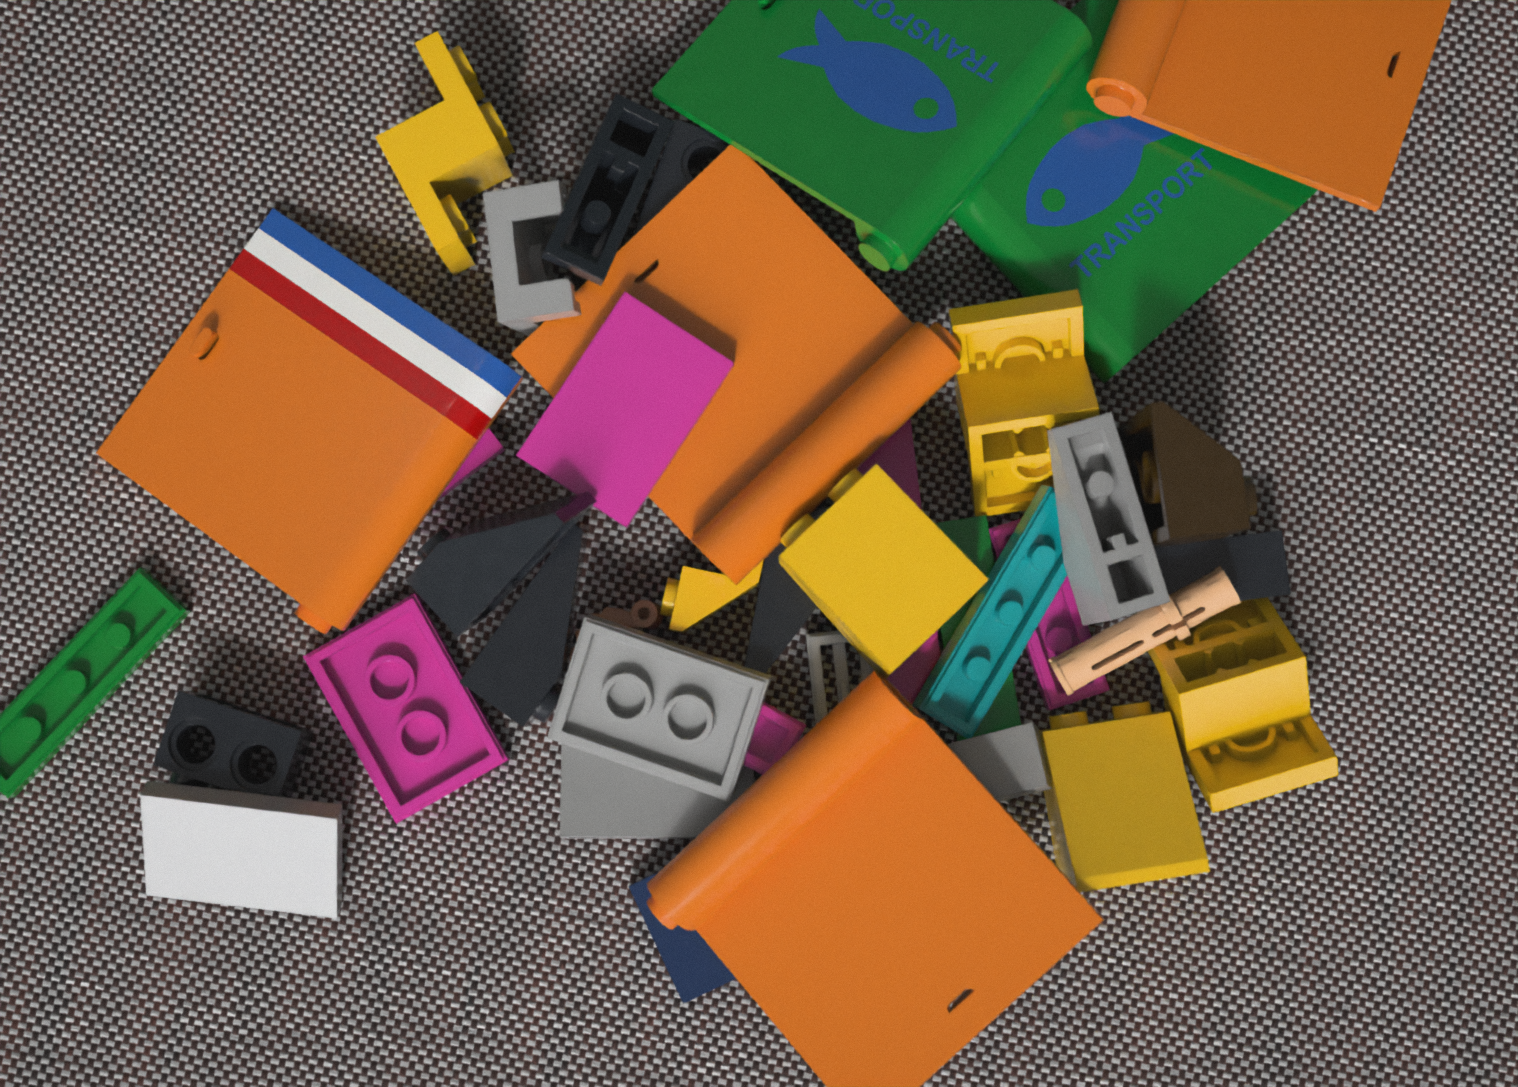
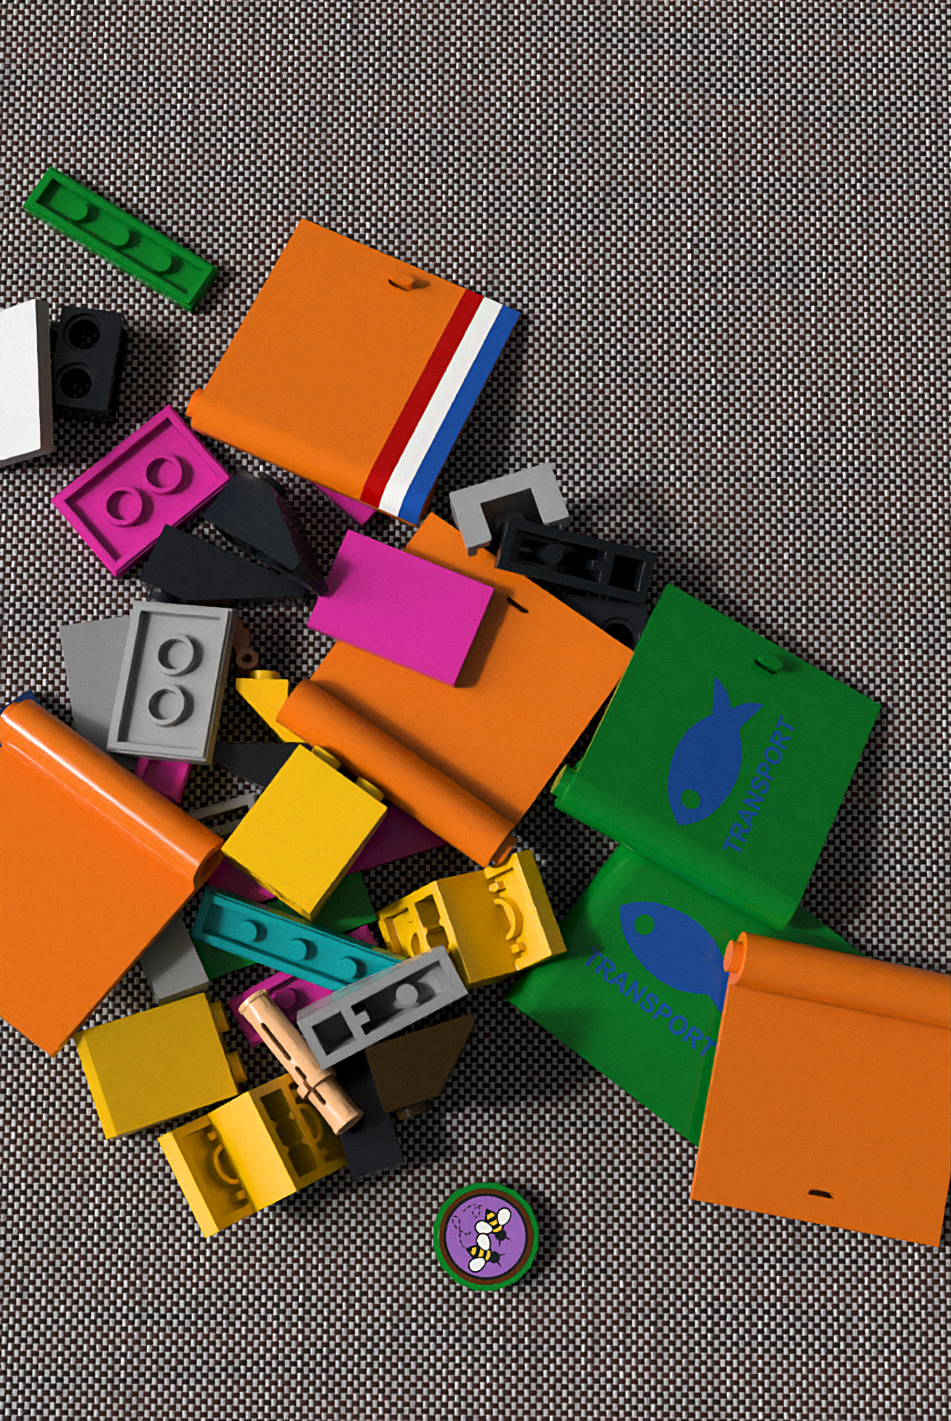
camera: 85 degrees right, 5 degrees down
yellow bracket [375,31,515,276] -> none
none -> tile [433,1182,539,1291]

